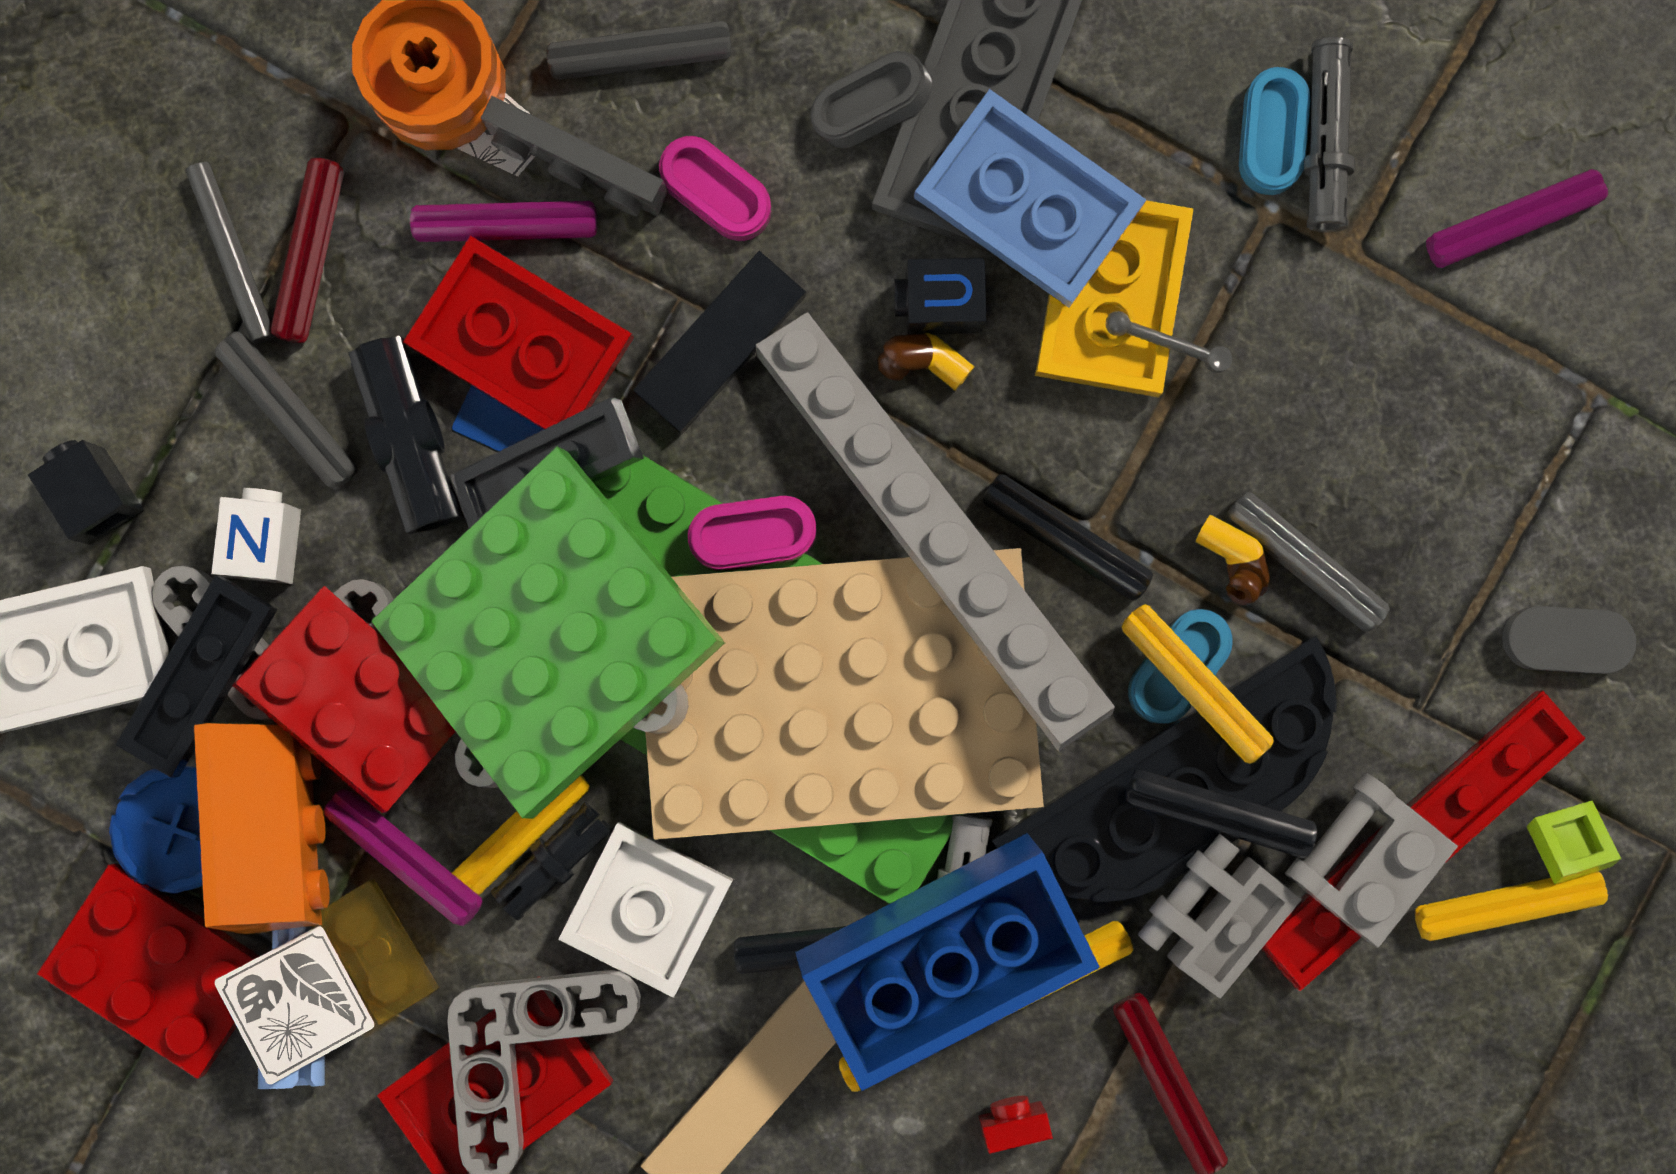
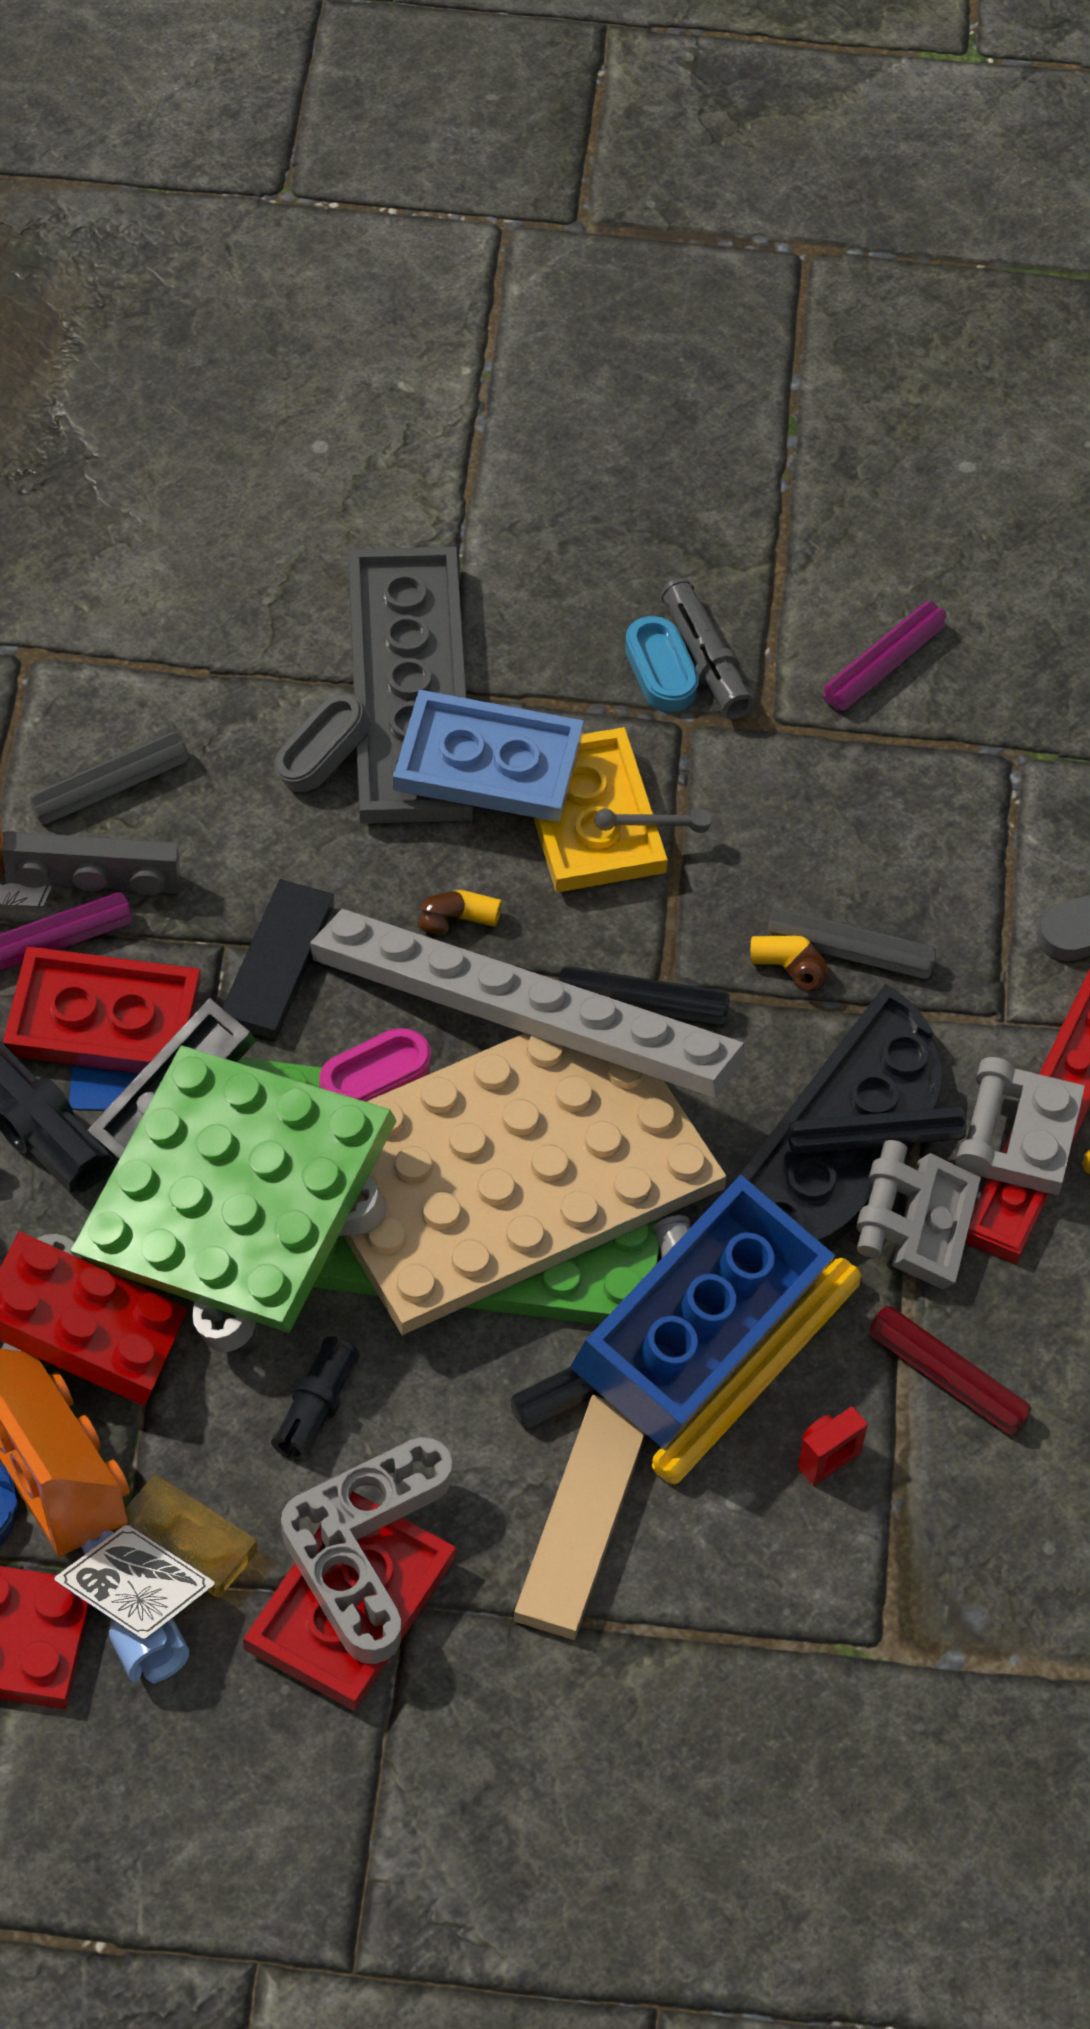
camera: 25 degrees left, 30 degrees down
magenta axle [324,789,482,926] -> none
yellow axle [452,775,590,895] -> none
white plate [559,822,733,998] -> none
dark pink tile [659,136,771,241] -> none
black brick [894,258,986,334] -> none
yellow axle [1122,604,1274,764] -> none
dark azure tile [1128,609,1233,723] -> none

